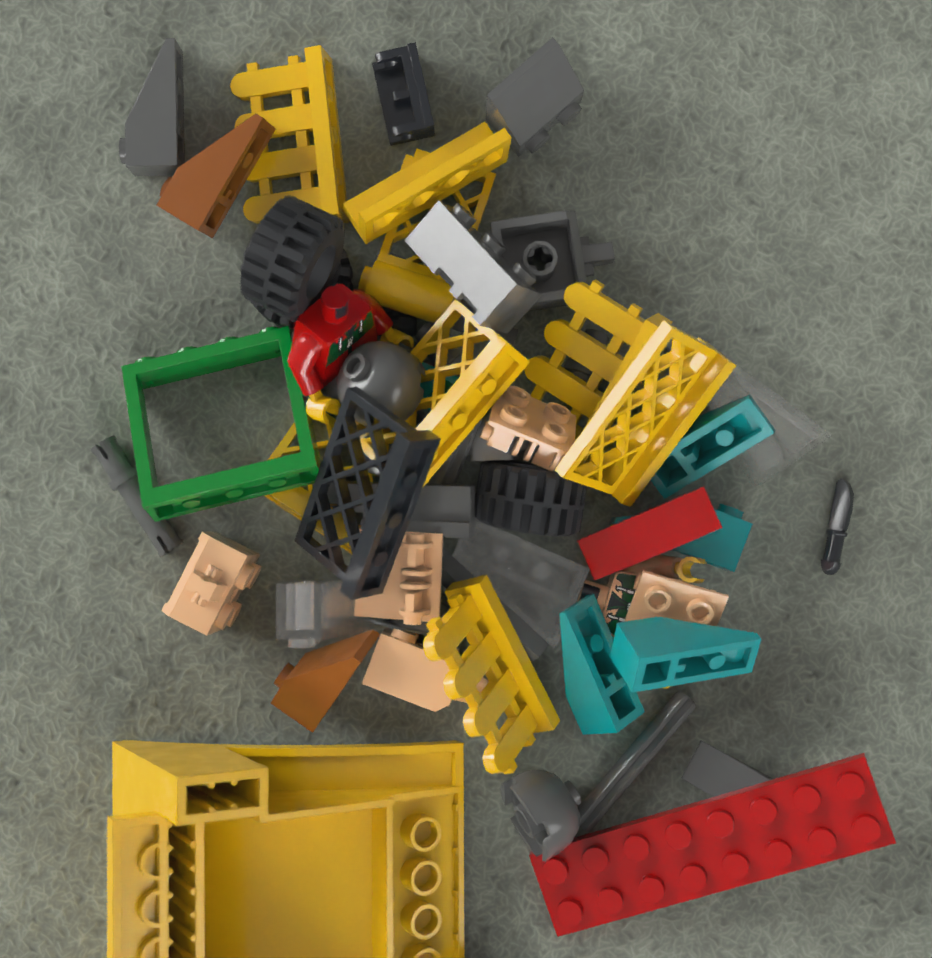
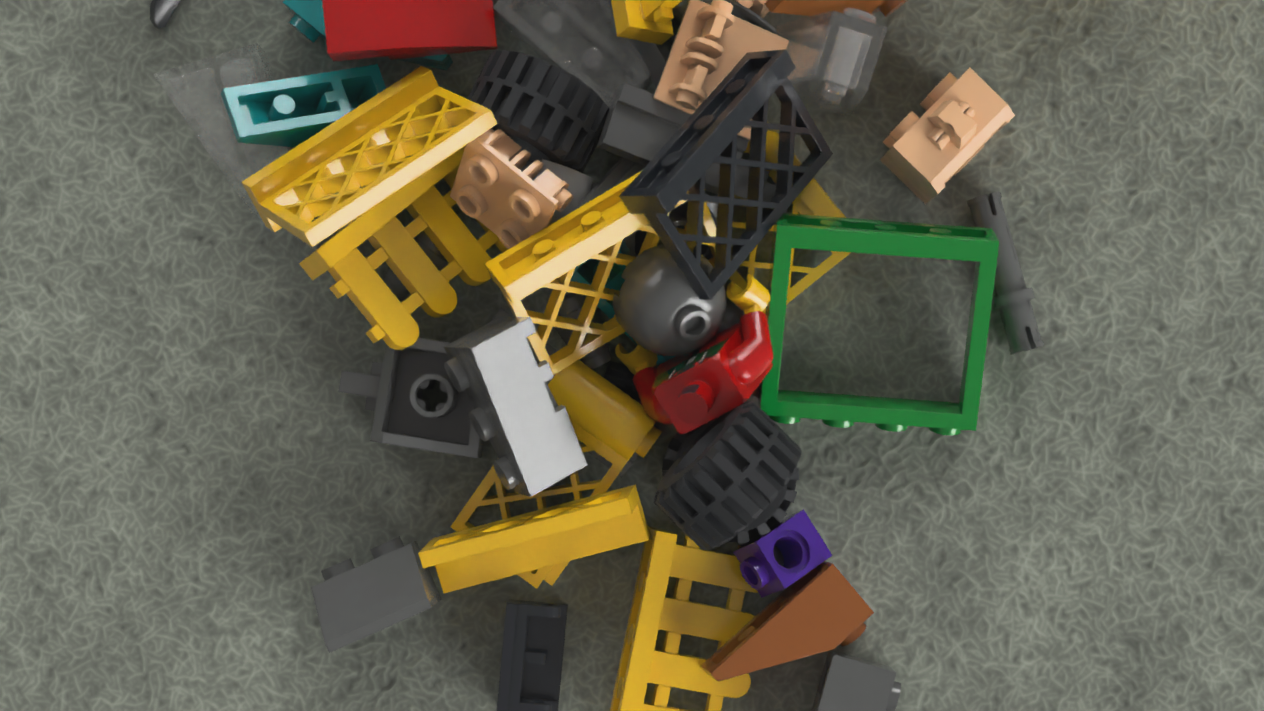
camera: 160 degrees left, 0 degrees up
none -> dark purple brick [733,509,832,597]

